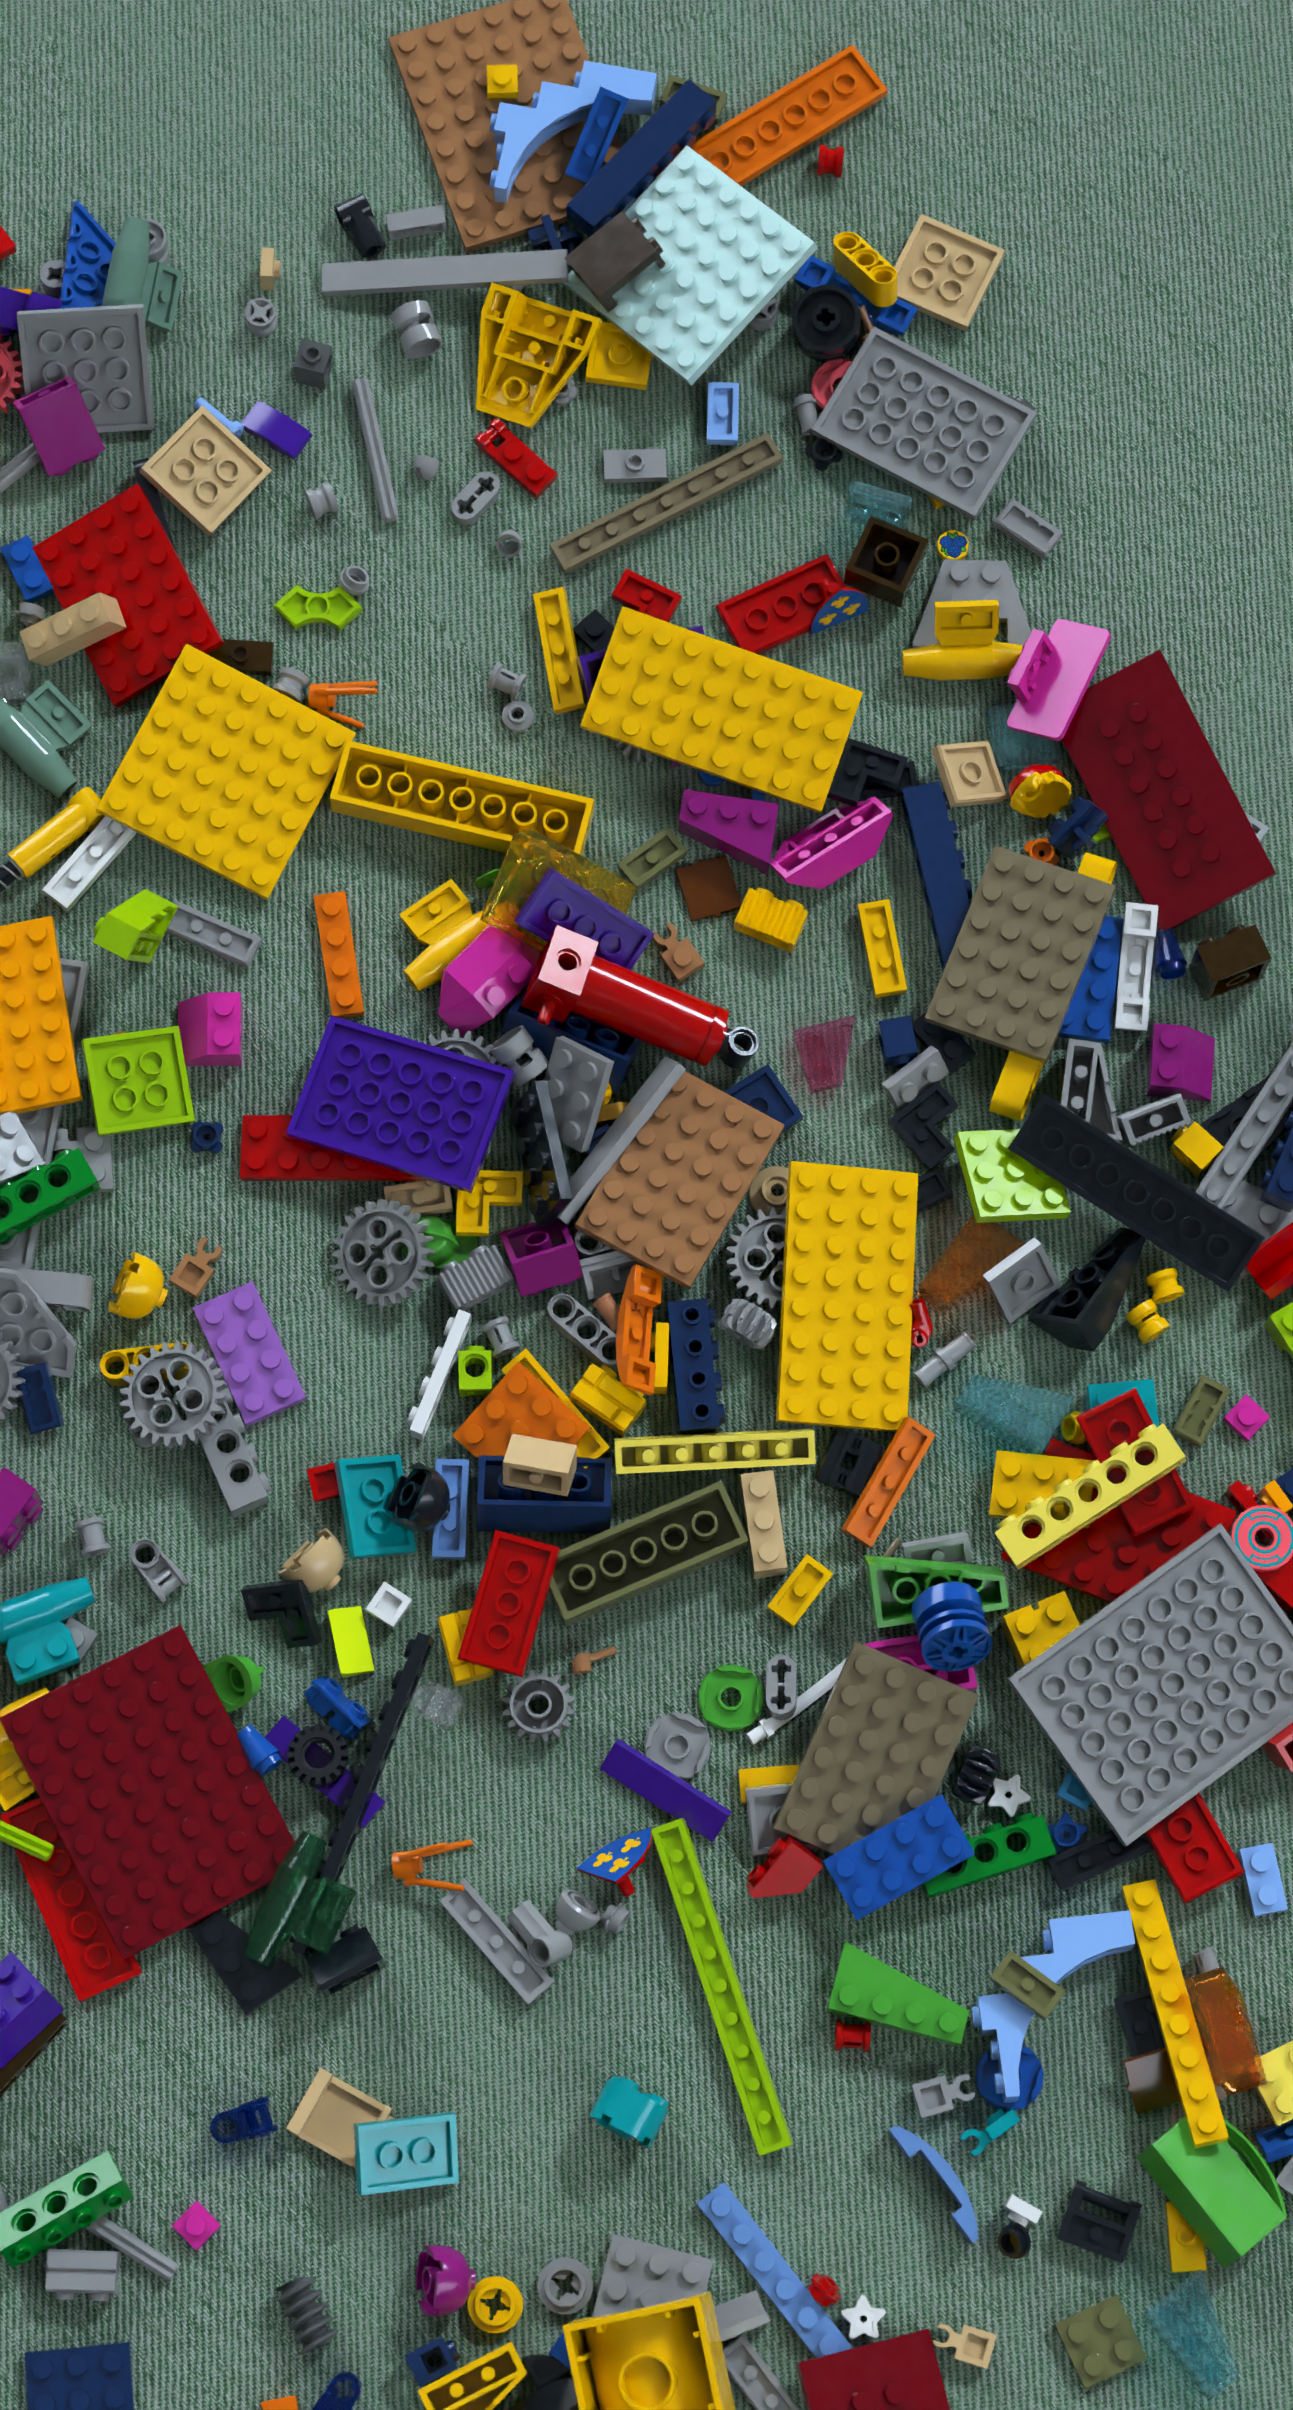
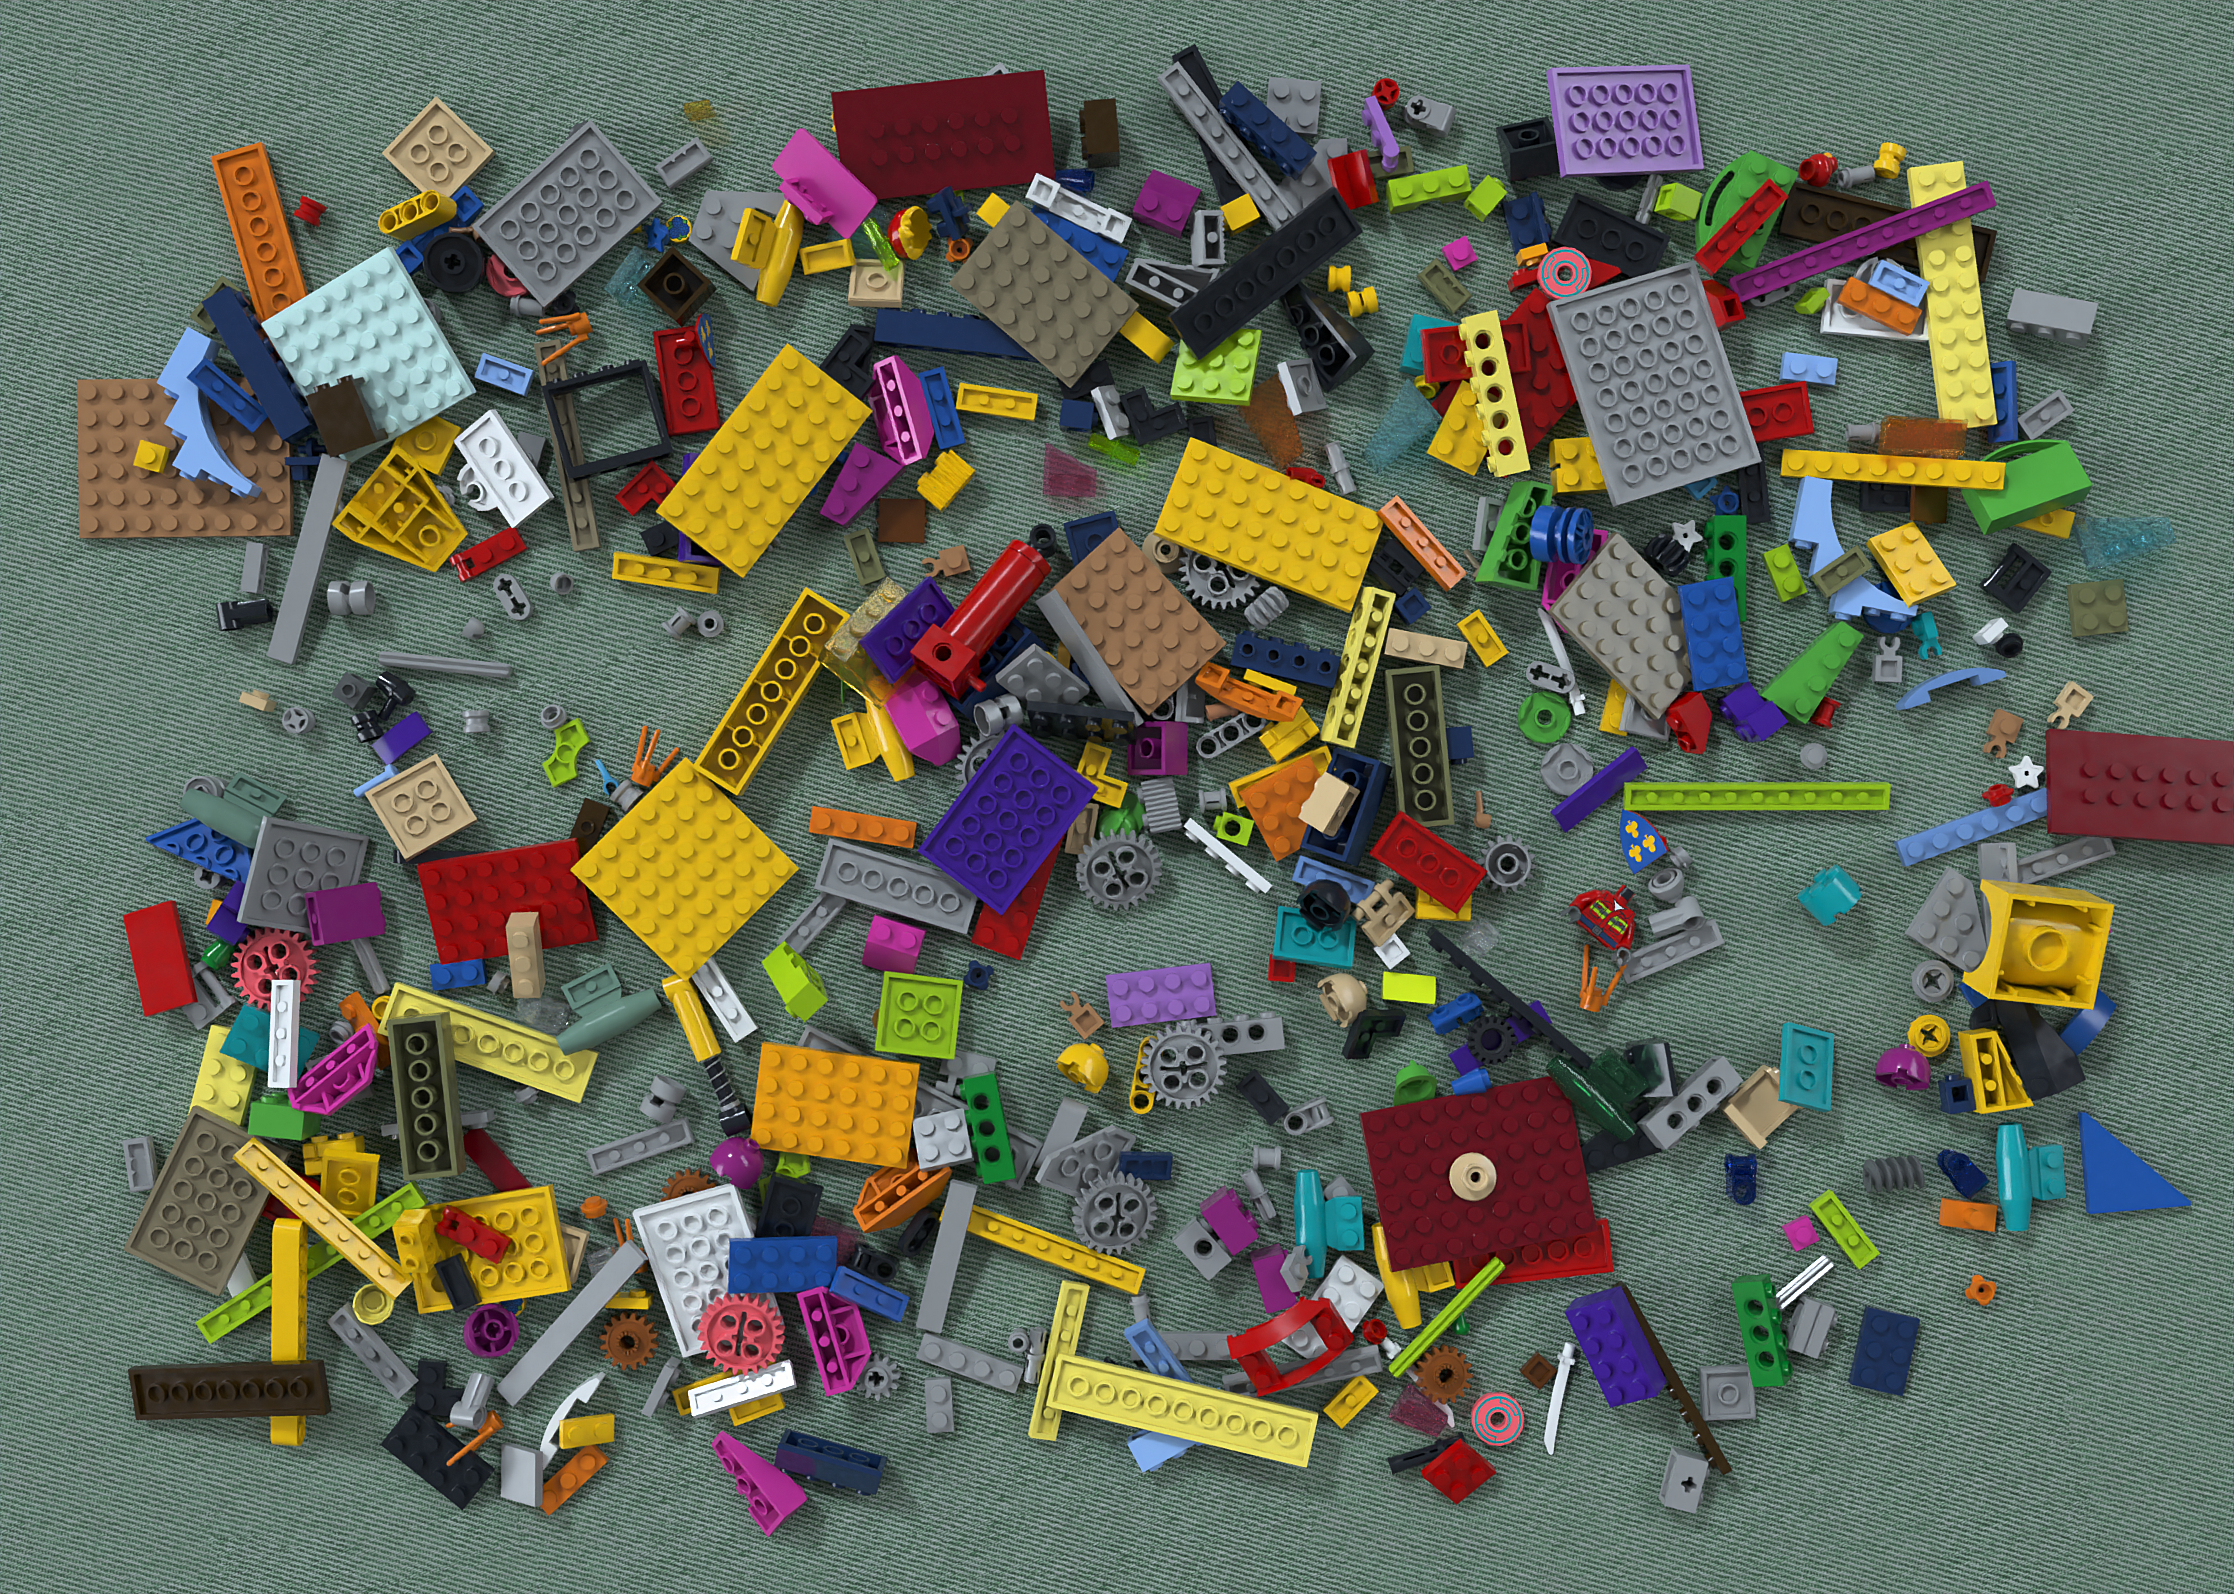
camera: 70 degrees left, 15 degrees up
none -> black wheel [350,710,384,743]
none -> black piece [375,671,416,721]
none -> white plate [453,409,554,528]
none -> orange plant [535,312,593,366]
none -> black window [541,359,674,483]
none -> dark azure hand [595,759,620,795]
none -> blue plate [644,217,670,253]
none -> clear yellow tile [683,99,715,122]
none -> yellow tile [799,238,856,275]
none -> light grey plate [814,838,978,935]
none -> clear neon green axle [861,217,899,271]
none -> blue plate [918,366,966,451]
none -> clear neon green axle [1088,433,1141,467]
none -> black plate [1235,1069,1291,1126]
none -> light grey axle [1240,1168,1276,1221]
none -> tan plate [1351,878,1415,947]
none -> dark blue brick [1393,587,1432,626]
none -> dark blue brick [1445,726,1474,765]
none -> tan piece [1449,1153,1497,1201]
none -> torso [1560,885,1635,967]
none -> light grey brick [1637,1055,1743,1149]
none -> dark purple brick [1716,681,1788,743]
none -> lime plate [1760,543,1807,603]
none -> light grey plate [1800,743,1827,769]
none -> lime plate [1808,1189,1880,1269]
none -> yellow plate [1866,521,1957,608]
none -> medium nougat plate [1983,709,2024,759]

